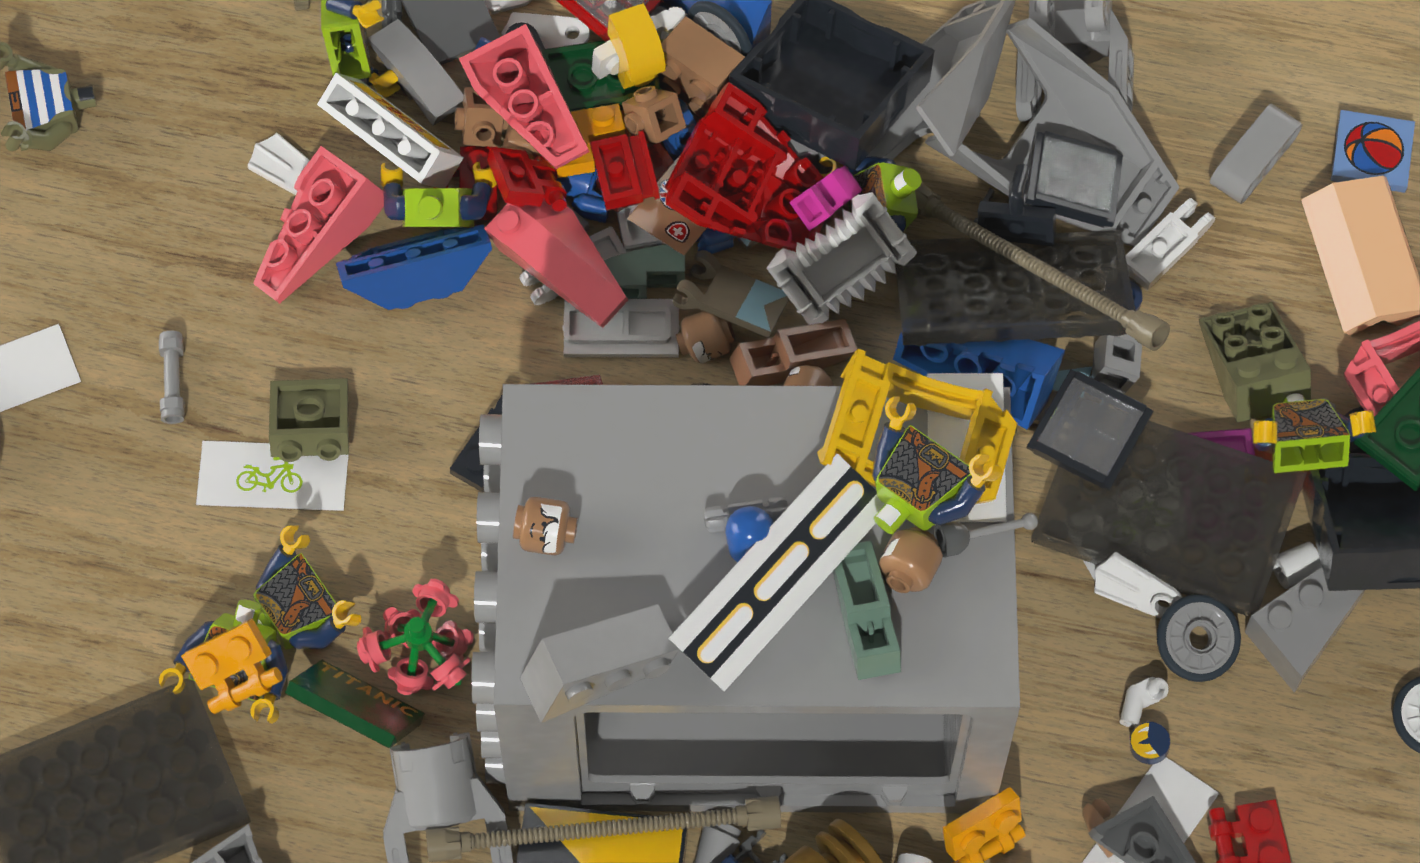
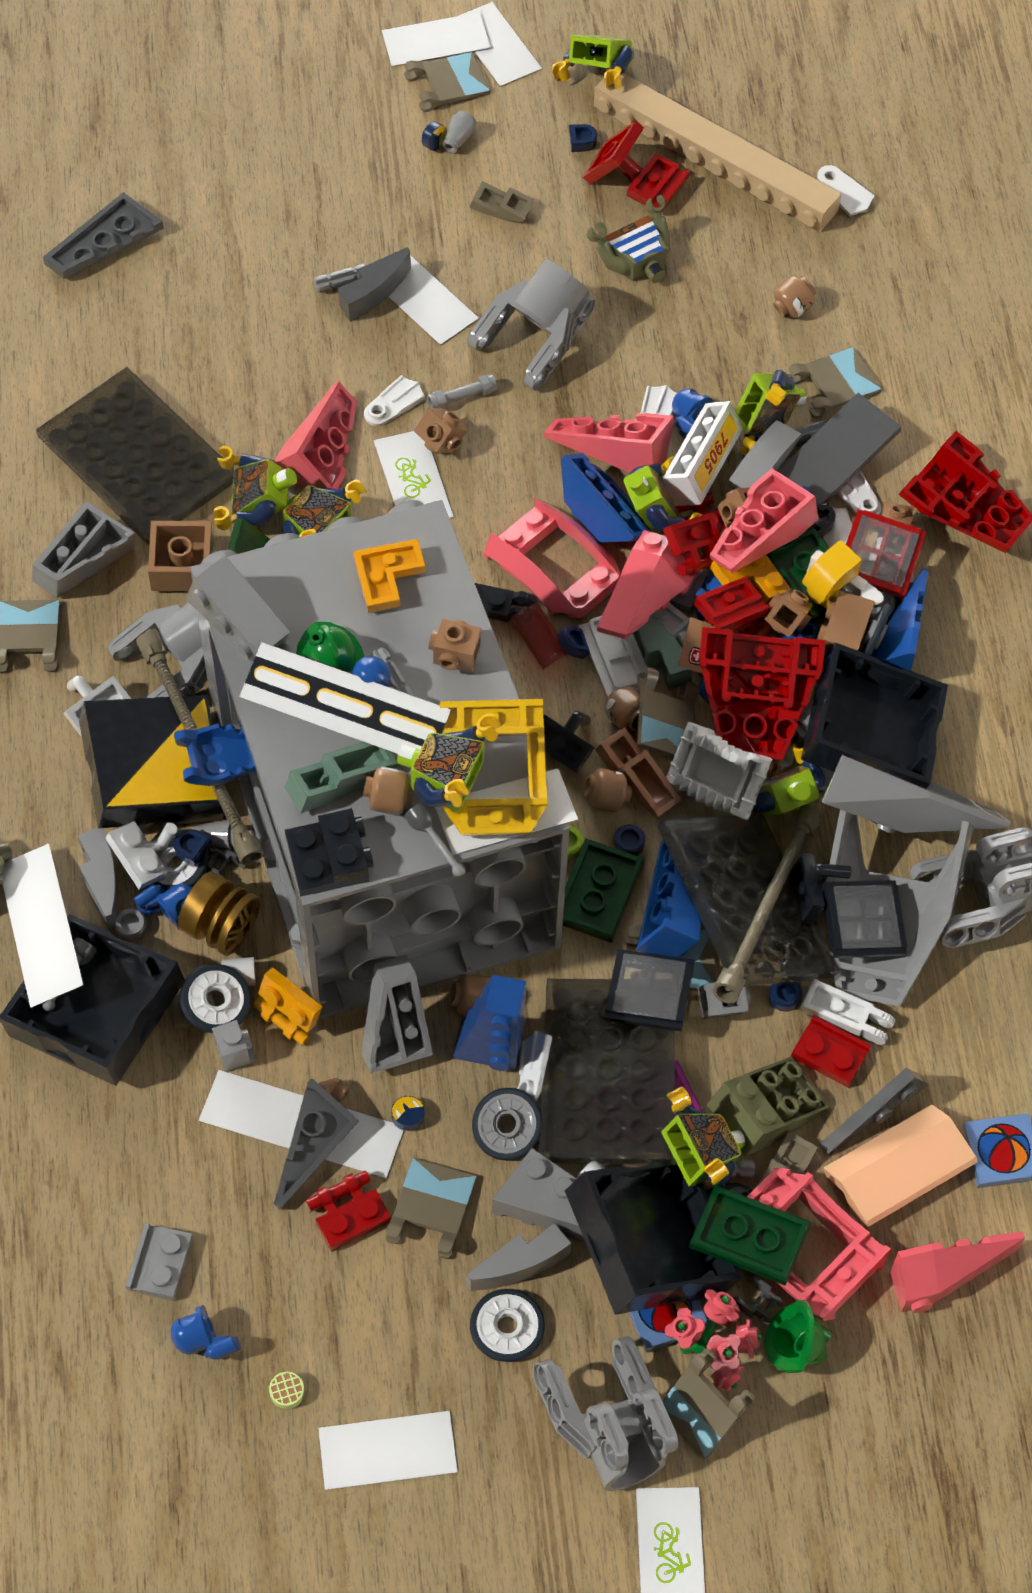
camera: 70 degrees right, 5 degrees down
light orange plate [181,618,283,714] -> none
olive plate [269,378,349,462] -> none
medium nougat head [513,497,578,556] -> none
dark pink leg [789,165,863,231] -> none
white arm [1119,677,1169,728] -> none
light grey beam [1210,103,1303,204] -> none
none -> medium nougat brick [148,521,214,591]
none -> blue animal [174,724,256,786]
none -> coral wedge [275,381,357,489]
none -> black plate [284,808,374,897]
none -> green helmet [296,621,364,674]
none -> light orange plate [353,539,425,613]
none -> light grey wedge [361,955,433,1074]
none -> white piece [364,375,425,426]
none -> dark tan flag [386,1158,477,1259]
none -> medium nougat brick [414,408,467,454]
none -> medium nougat brick [429,618,482,673]
none -> medium nougat head [449,974,490,1017]
none -> blue wedge [452,975,526,1071]
none -> light grey slope [466,1224,571,1291]
none -> light grey piece [467,259,596,391]
none -> coral wedge [484,498,621,619]
none -> dark blue tile [557,626,590,659]
none -> blue piece [672,388,714,438]
none -> dark tan slope [756,1131,819,1187]
none -> red plate [791,1015,871,1088]
none -> dark grey wing [820,1068,928,1154]

